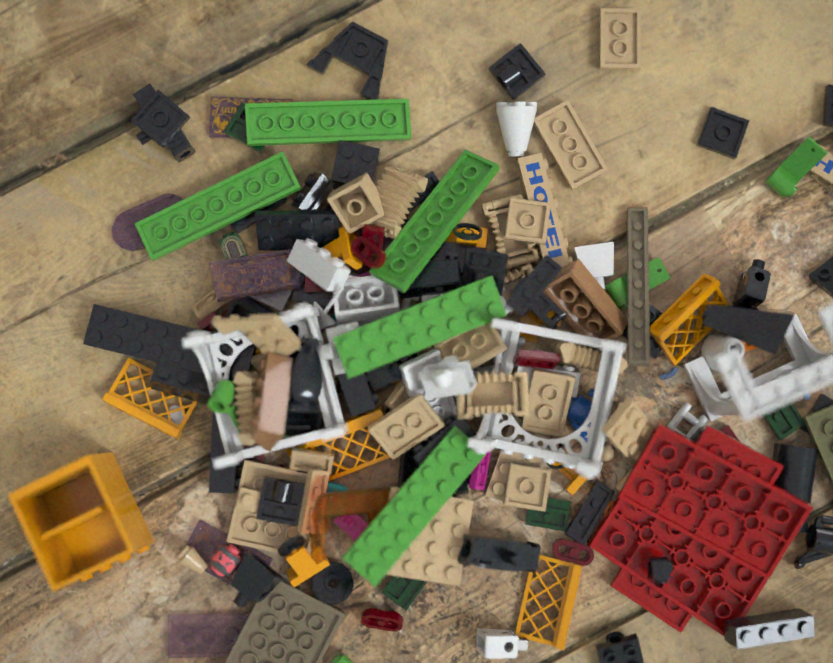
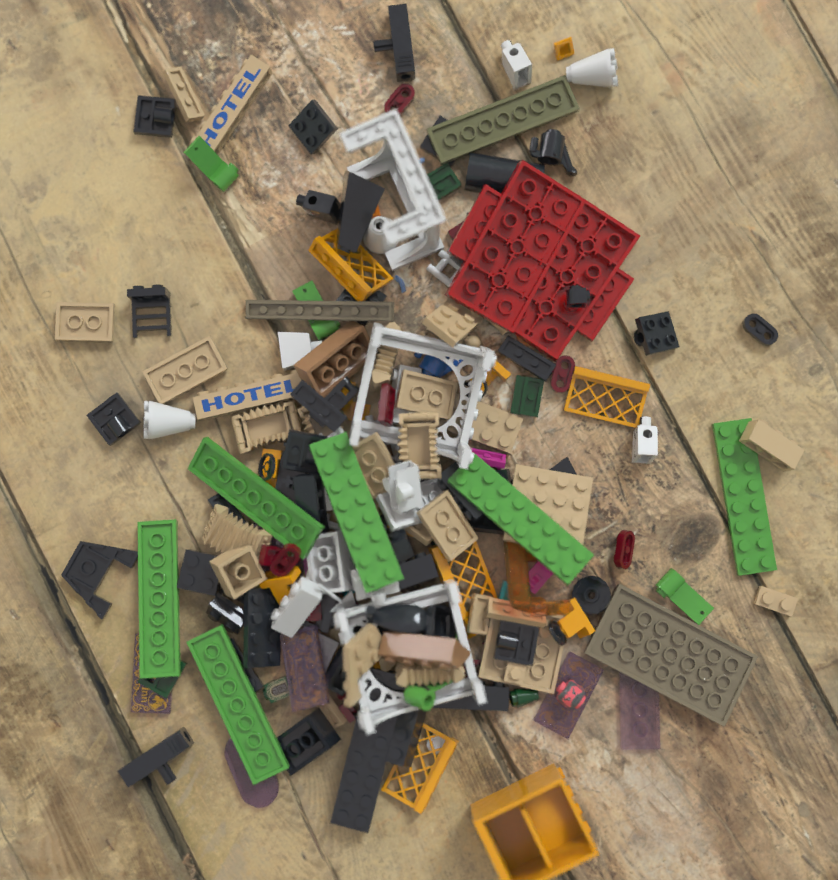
camera: 85 degrees left, 0 degrees up
black tile [131,90,191,148] -> none
tan cone [176,545,208,575] -> none
black torso [231,553,284,608] -> none
dark green plate [382,576,428,611] -> none
black piece [457,534,541,573] -> none
tan tile [503,463,552,512] -> none
tan tile [504,198,551,245] -> none
black tile [696,107,750,159] -> none
brick [724,608,815,649] -> none
none -> black plate [127,284,172,338]
none -> black slope [277,707,341,776]
none -> dark green cone [509,689,539,708]

